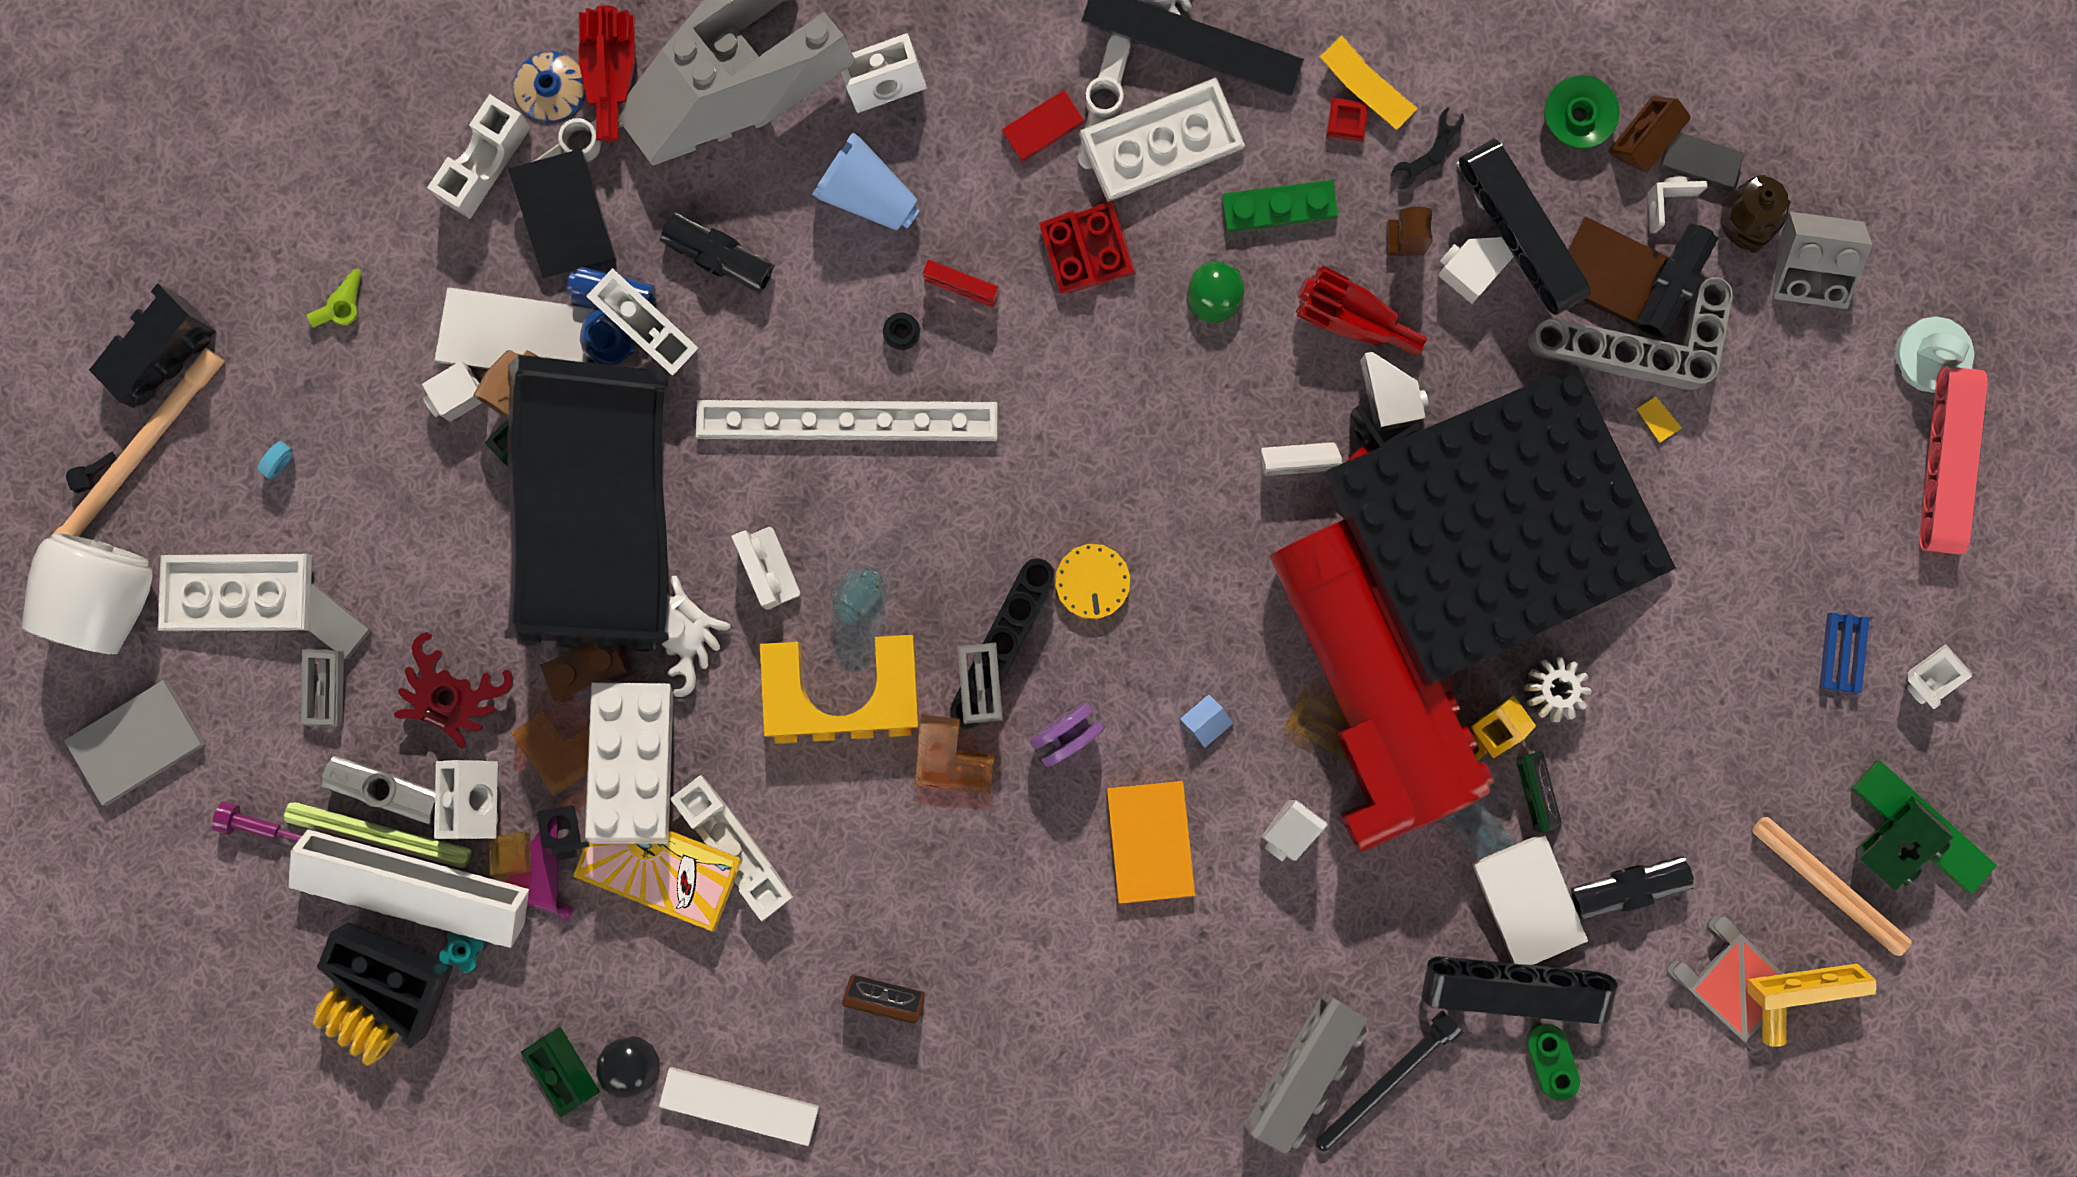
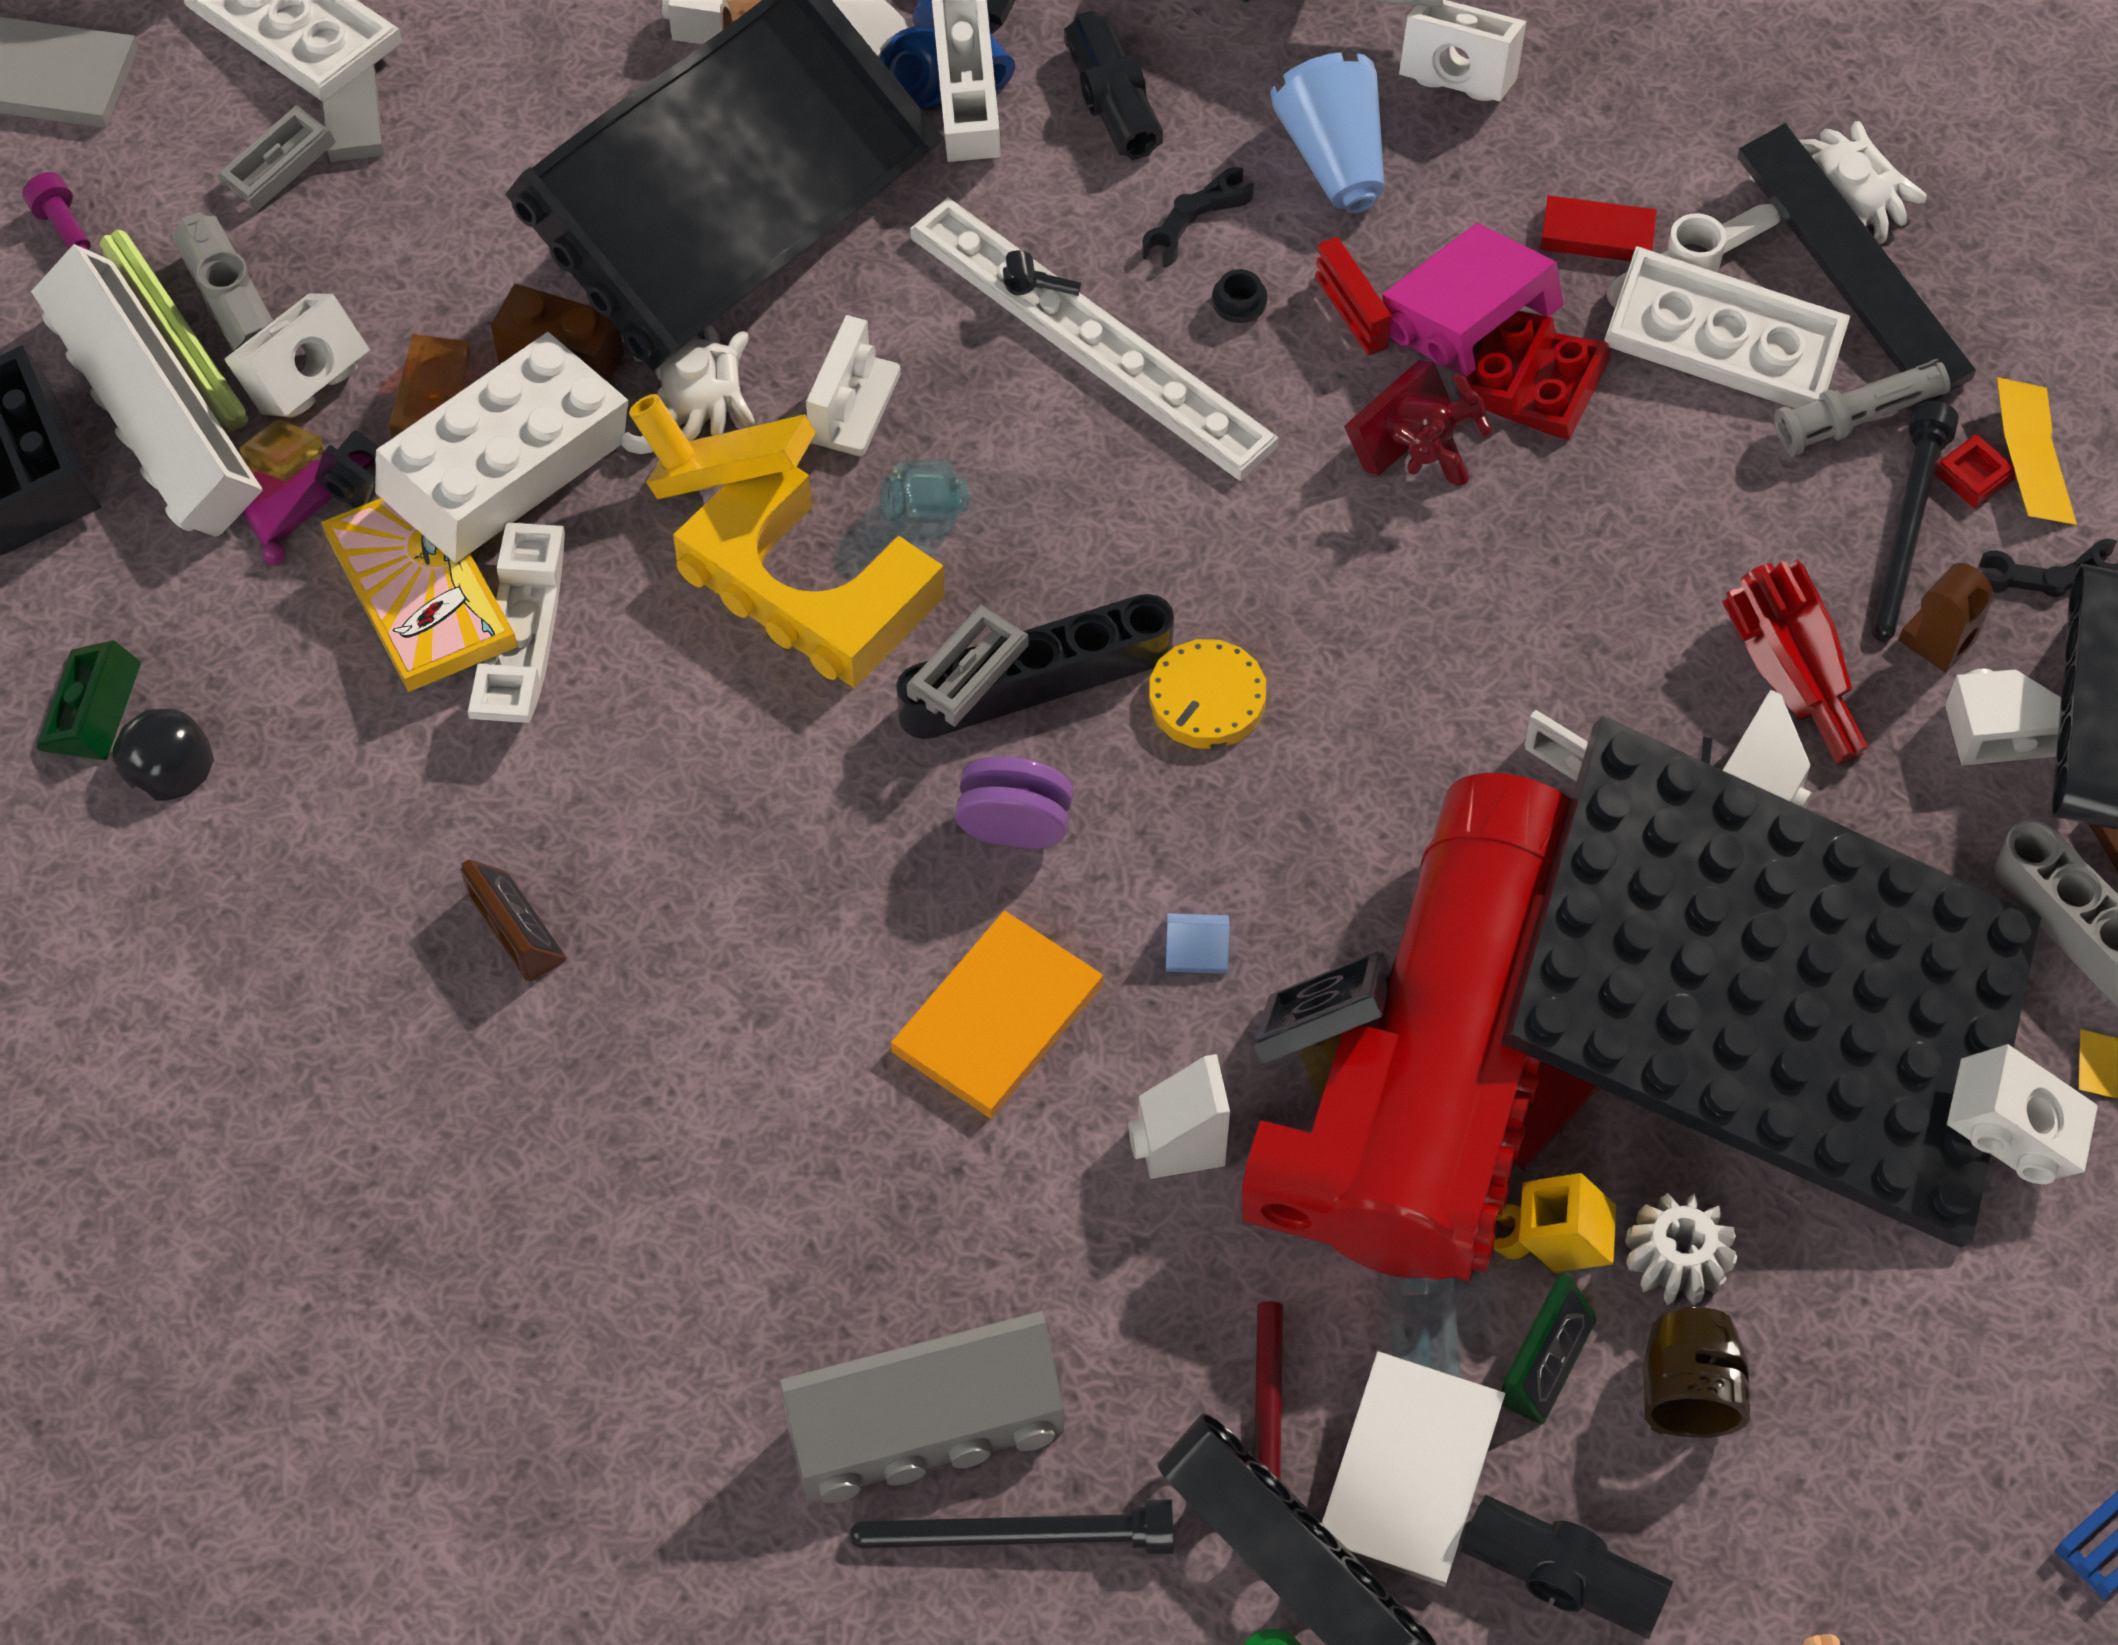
camera: 40 degrees right, 25 degrees down
dark red animal [394,632,514,749] -> none
teal plate [439,931,484,973] -> none
white tile [659,1067,820,1146] -> none
clear orange plate [914,714,995,795] -> none
green hair [1186,261,1245,323] -> none
green plate [1222,180,1338,233] -> none
none -> yellow piece [629,394,816,500]
none -> black hand [1003,250,1081,296]
none -> black piece [1142,167,1254,267]
none -> black tile [1253,951,1391,1065]
none -> dark red bar [1254,1301,1283,1481]
none -> dark red piece [1344,360,1492,485]
none -> dark pink panel [1382,222,1563,377]
none -> dark brown helmet [1643,1307,1750,1438]
none -> light grey pin [1774,359,1950,457]
none -> black piece [1872,401,1959,641]
none -> white brick [1947,1044,2098,1184]

